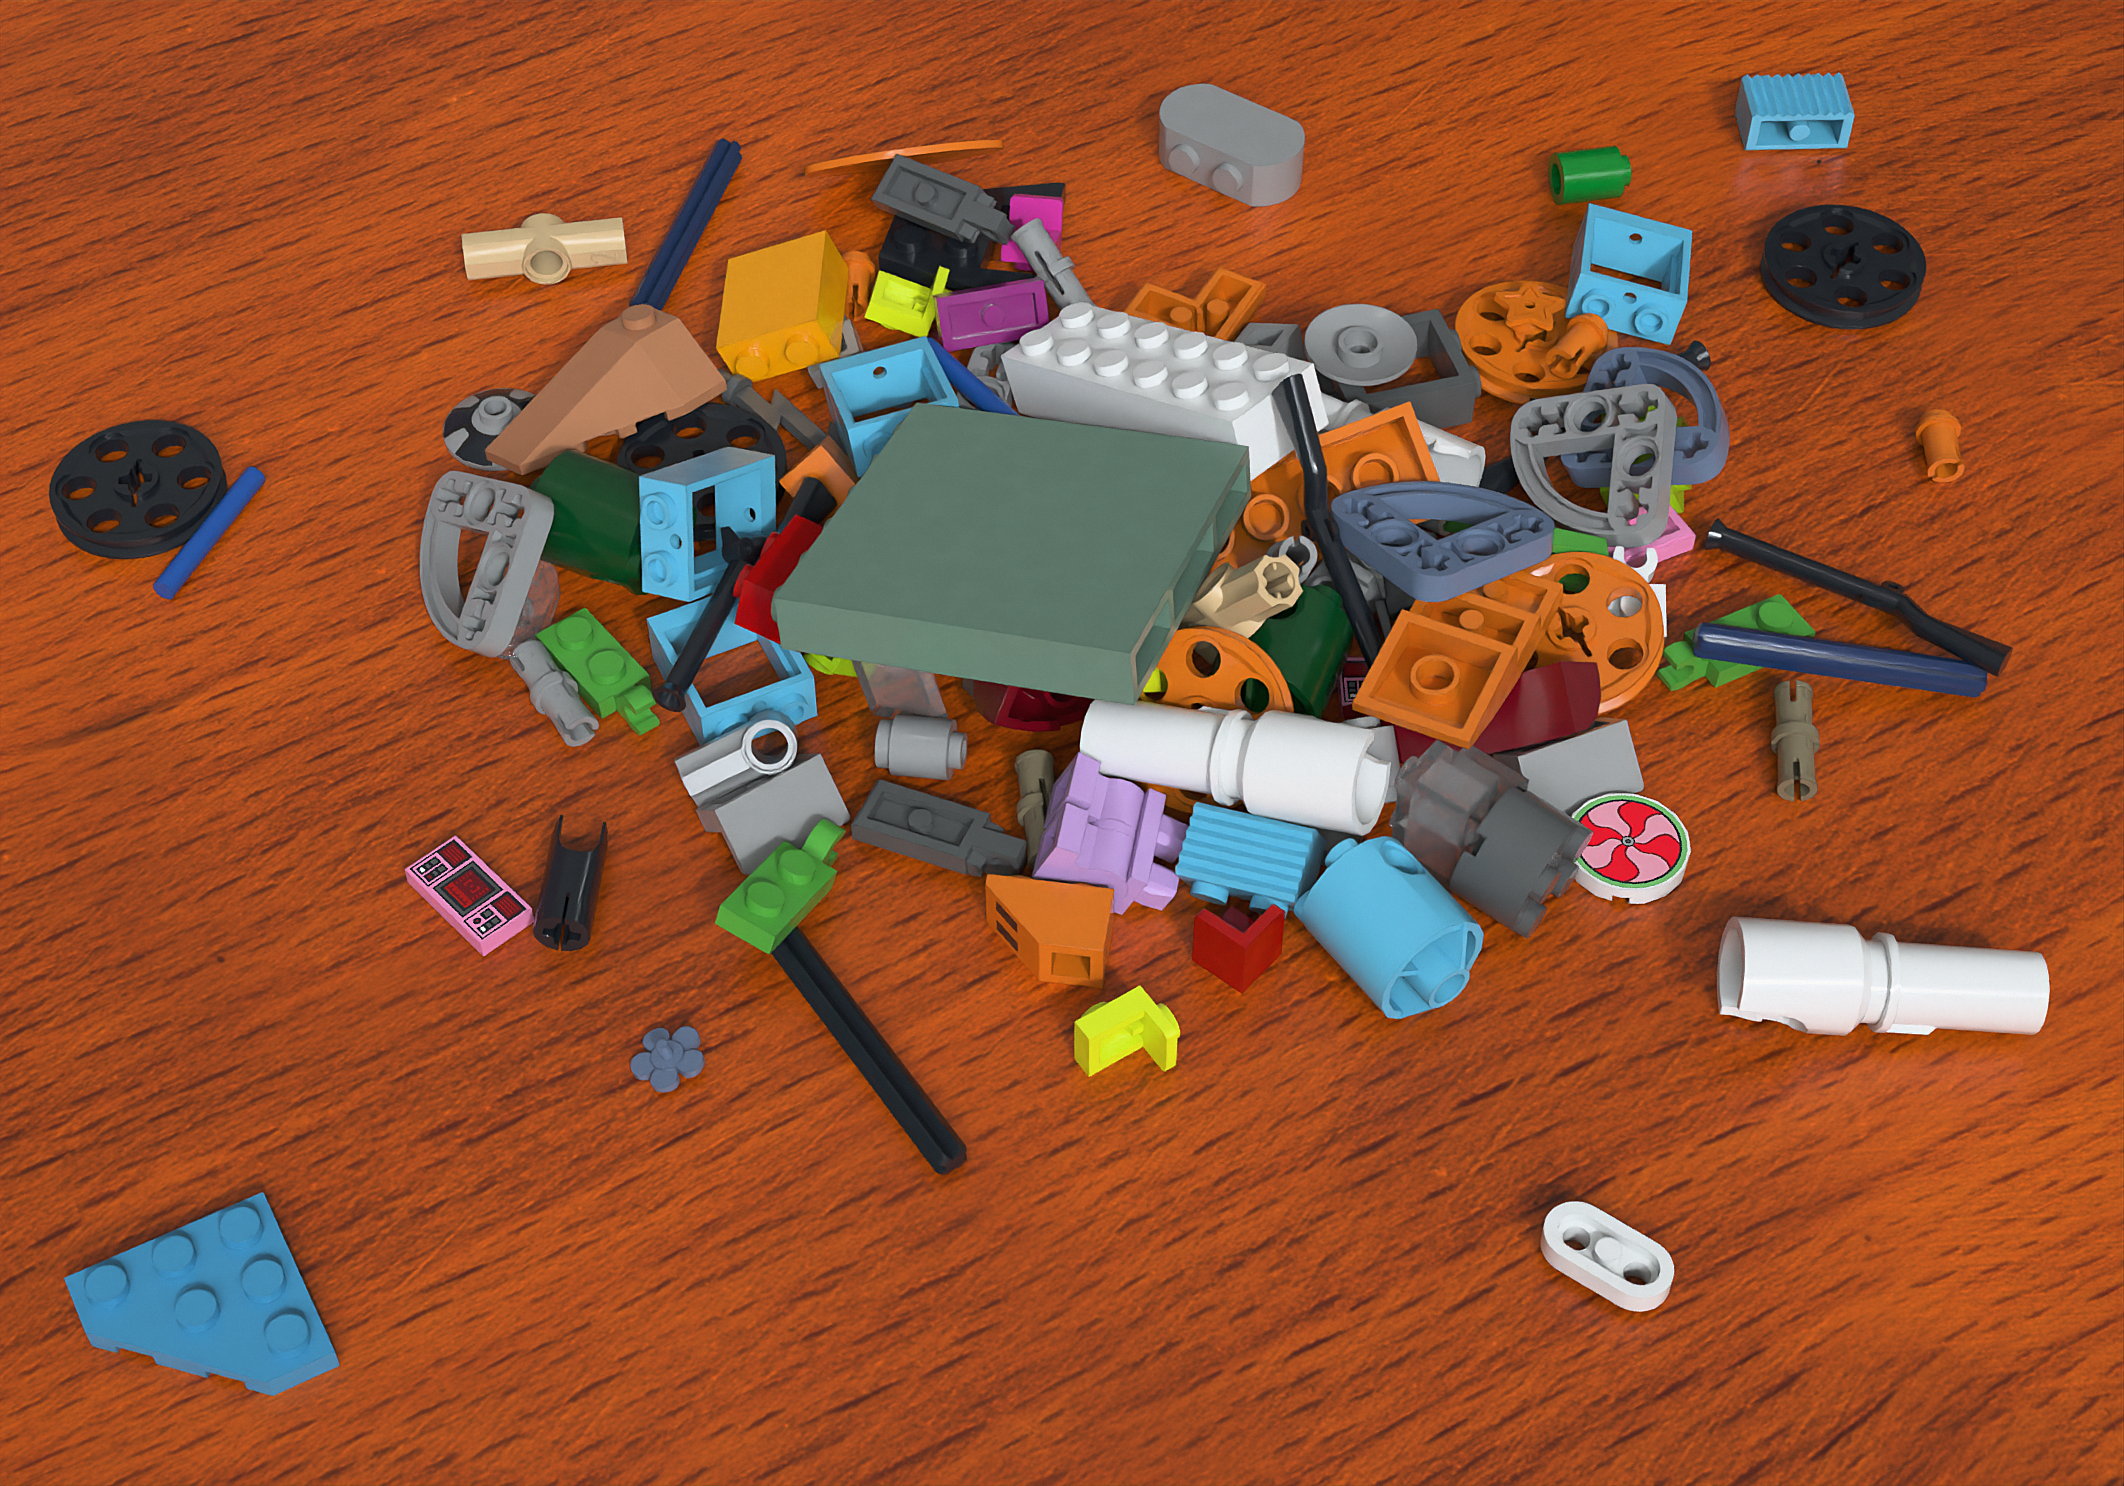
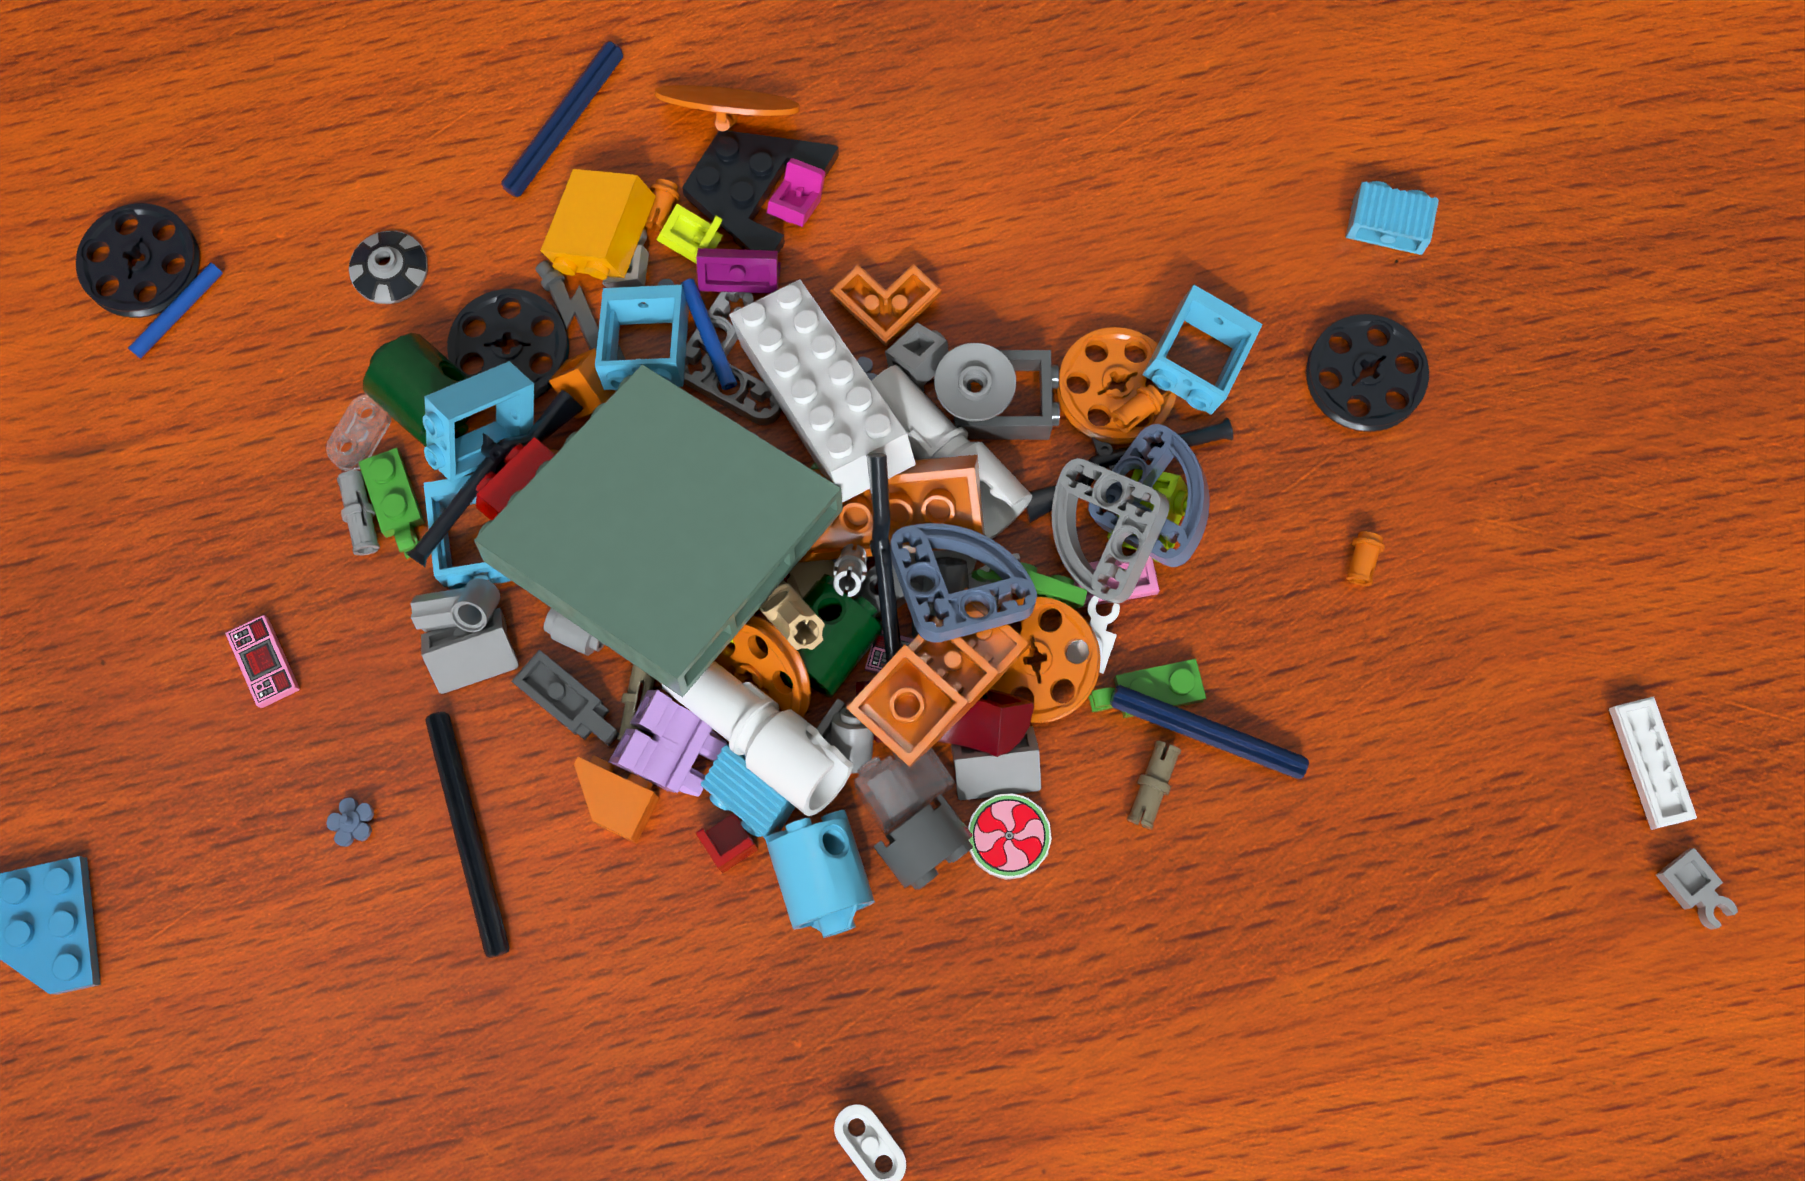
camera: 15 degrees right, 25 degrees up
light grey beam [419,471,554,657] -> none
tan piece [461,213,628,285] -> none
nougat wedge [485,304,727,475] -> none
black piece [533,815,608,951] -> none
bright green plate [715,818,846,955] -> none
dark grey hinge [870,154,1016,246] -> none
light grey pin [1011,218,1097,311] -> none
neon yellow bracket [1074,986,1180,1077] -> none
light grey brick [1158,84,1305,207] -> none
orange plate [1494,281,1565,335] -> none
green brick [1548,145,1631,205] -> none
black piece [1705,518,2013,677] -> none
white piece [1717,916,2050,1036] -> none

